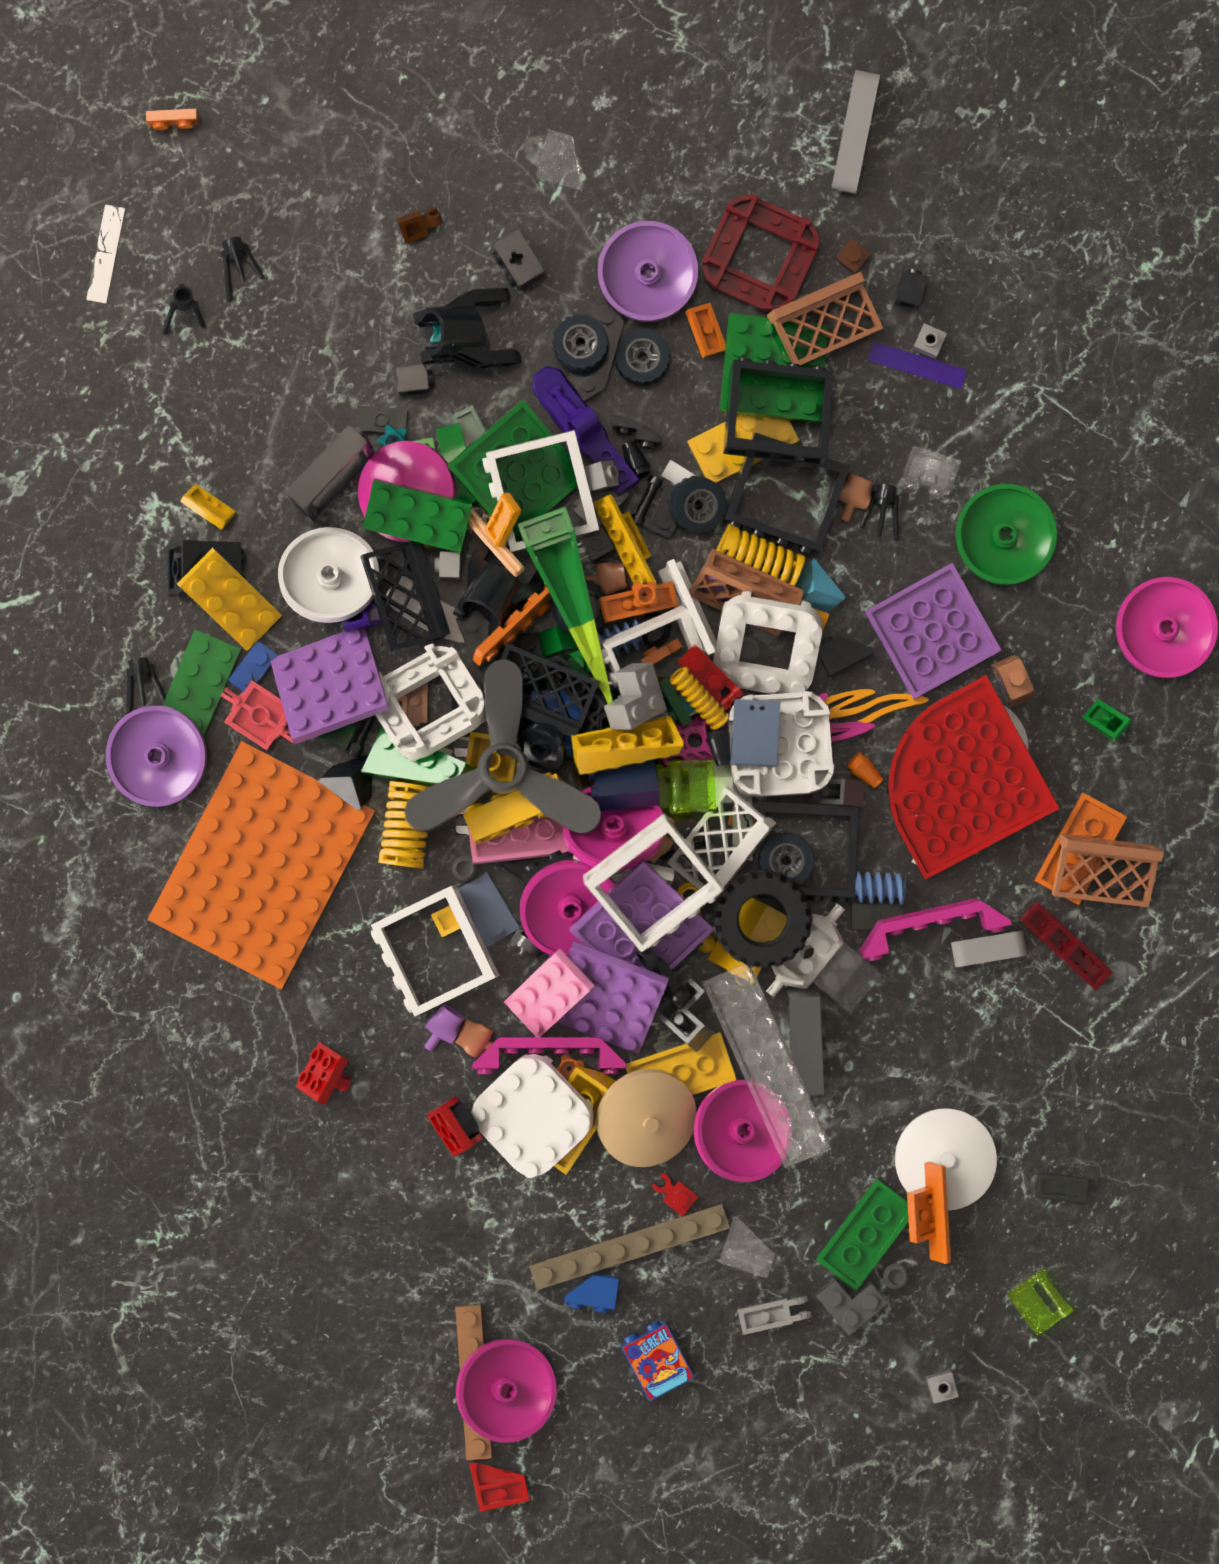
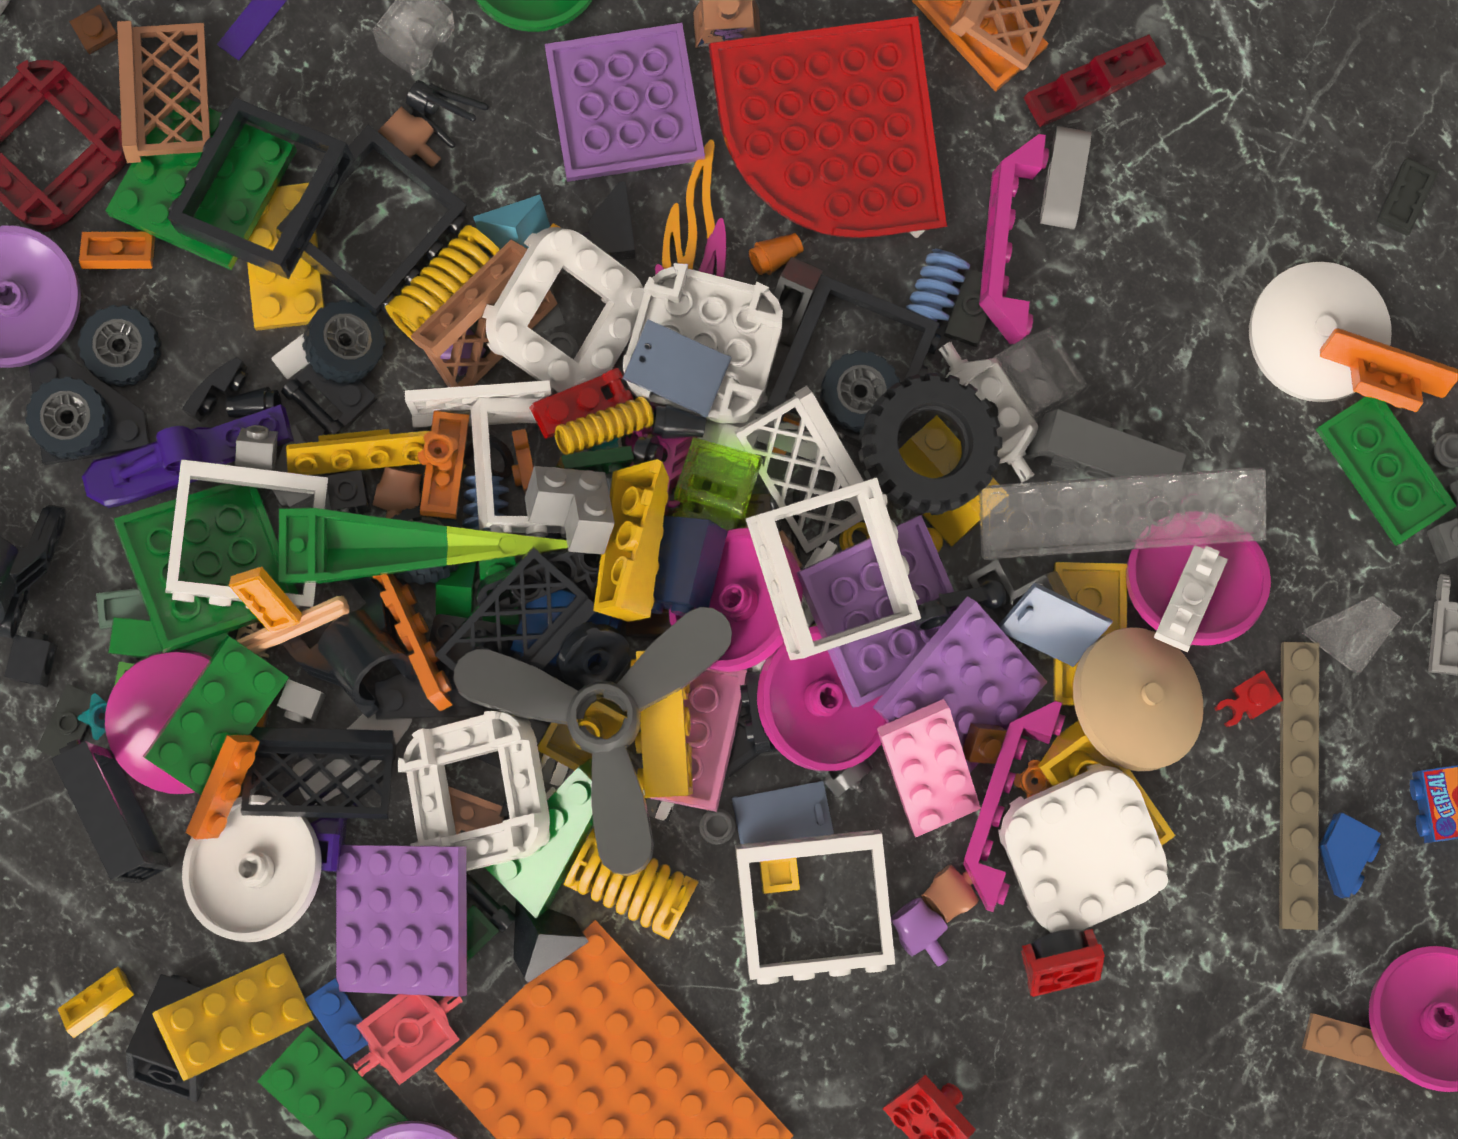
camera: 80 degrees left, 5 degrees down
none -> orange plate [185,735,260,840]
none -> black plate [633,435,663,465]
none -> reddish brown plate [963,723,1007,764]
none -> container [998,582,1113,667]
none -> white plate [1154,545,1228,652]

